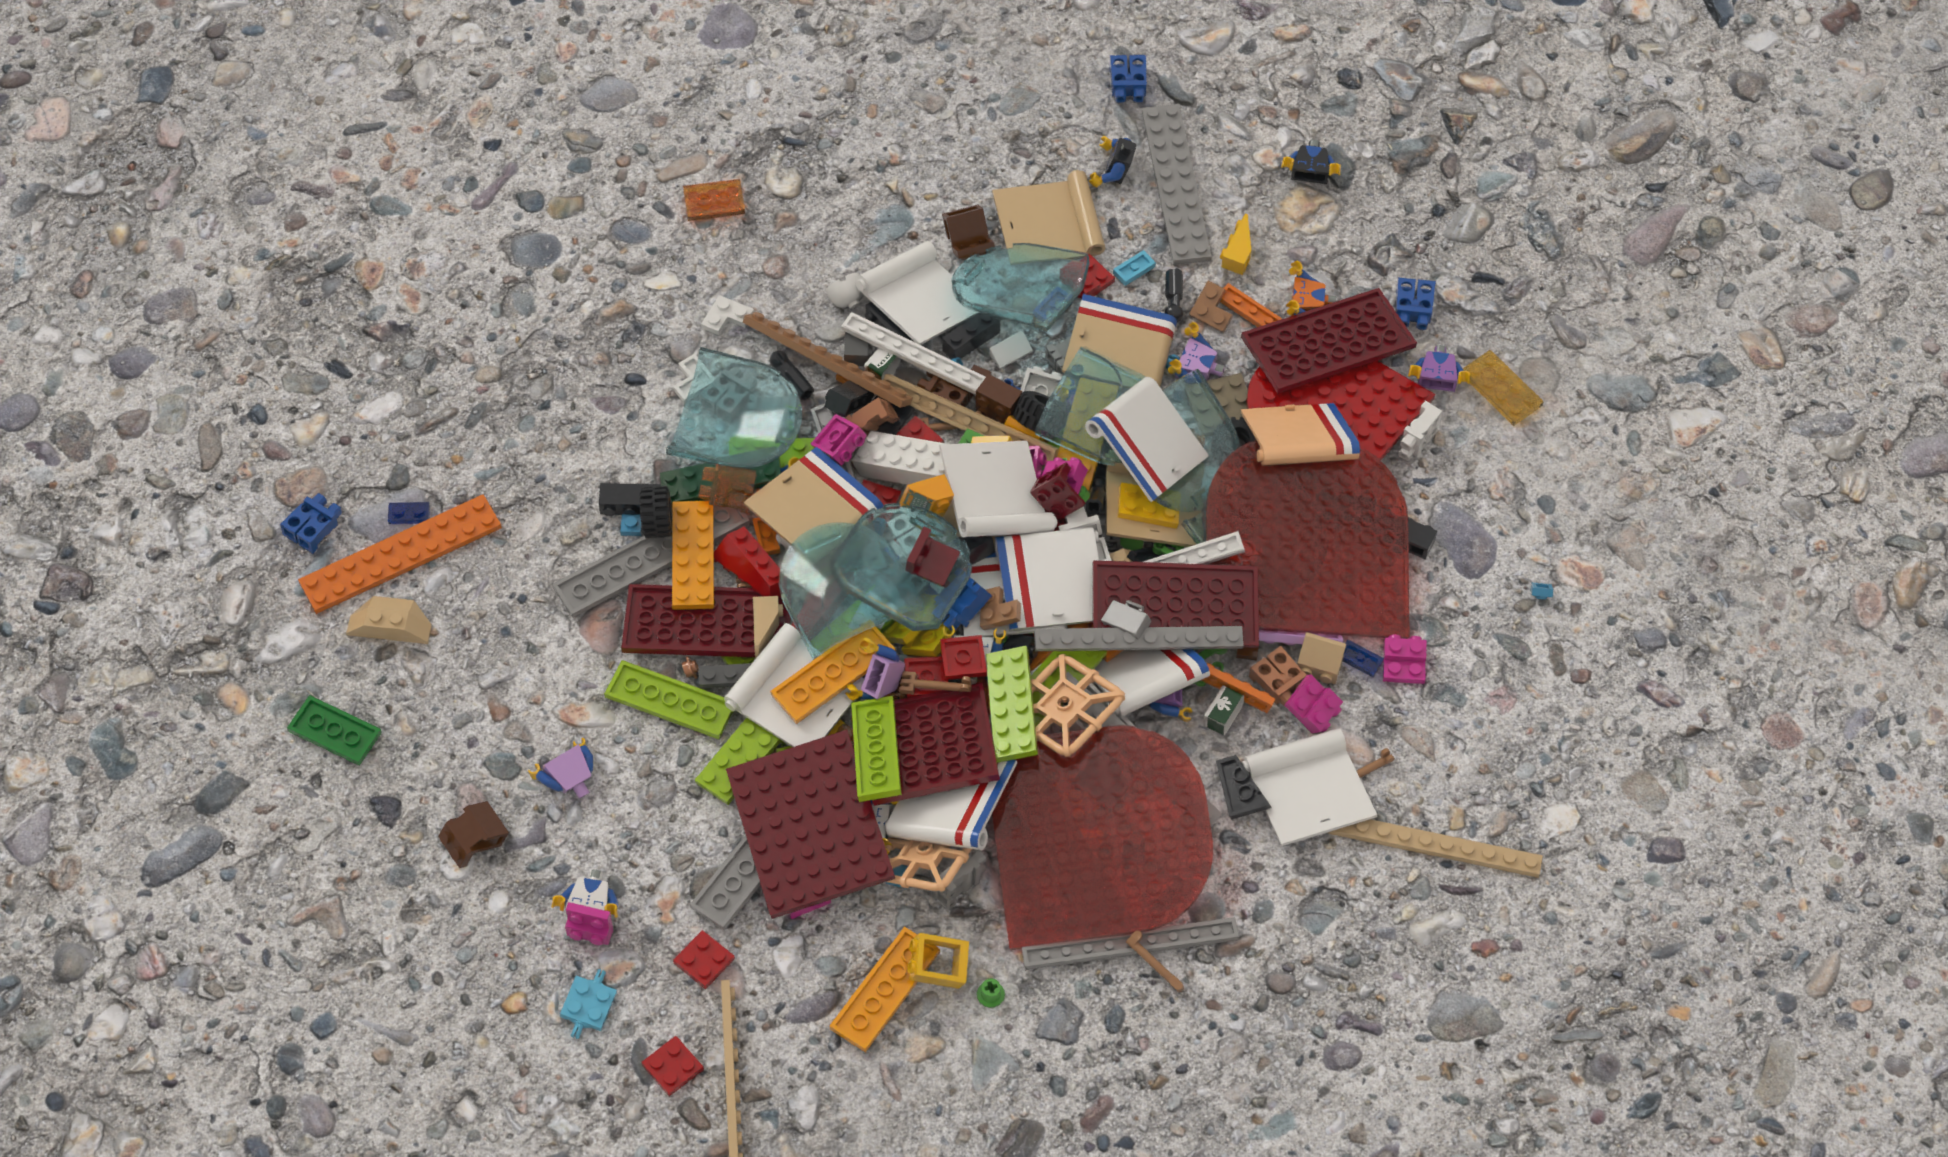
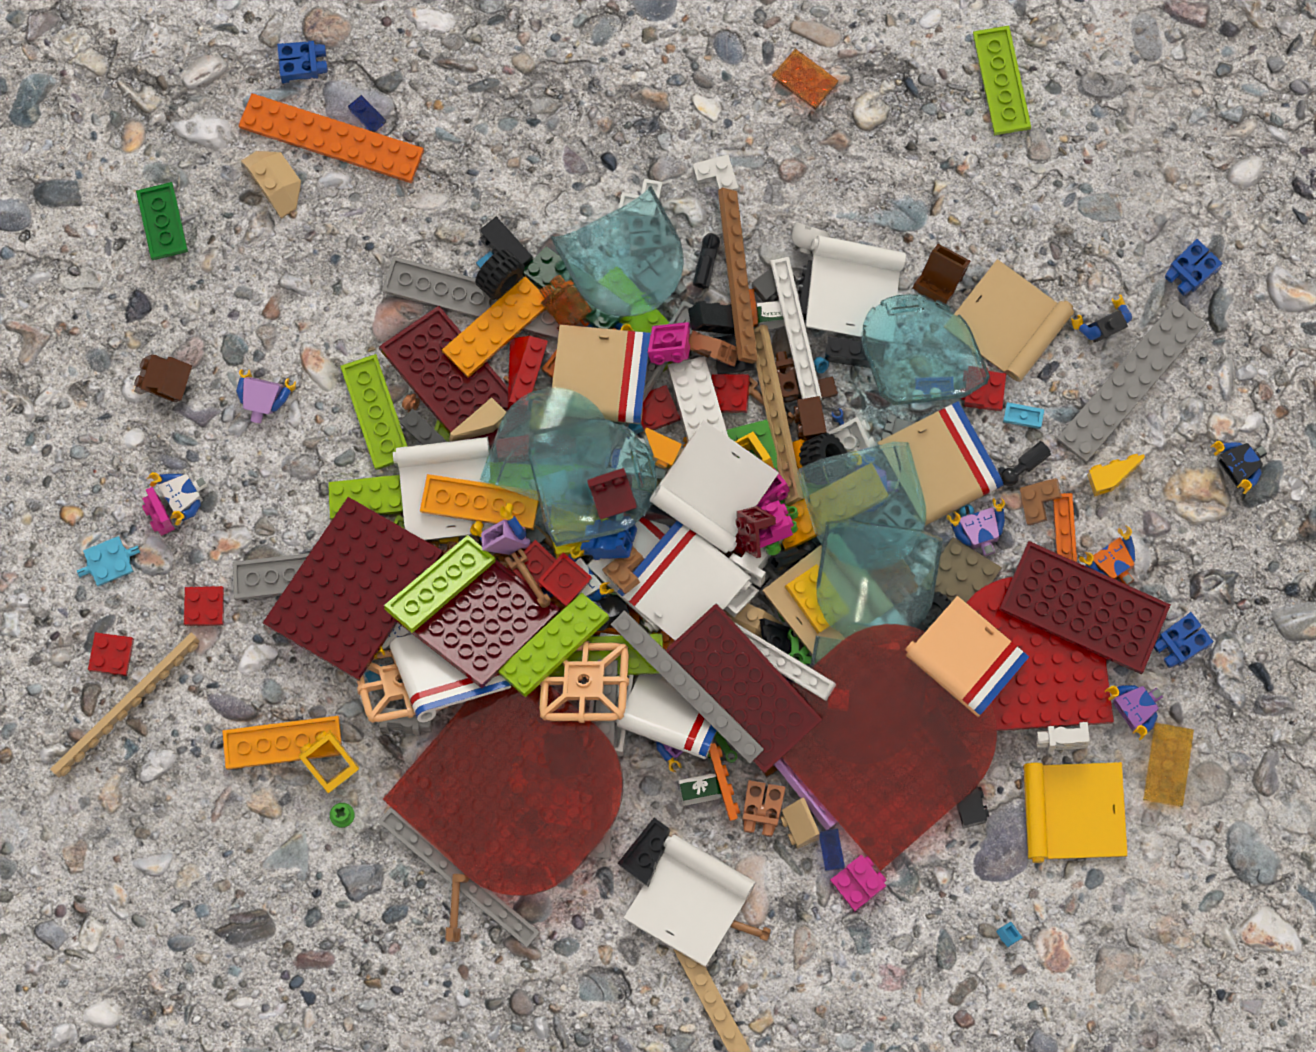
camera: 55 degrees right, 15 degrees up
white slope [989,331,1033,369] -> none
white door [1085,377,1209,502] -> none
light grey piece [1101,600,1151,639] -> none
dark pink plate [1285,674,1343,734] -> none
none -> lime plate [972,25,1031,136]
none -> yellow door [1023,762,1128,863]

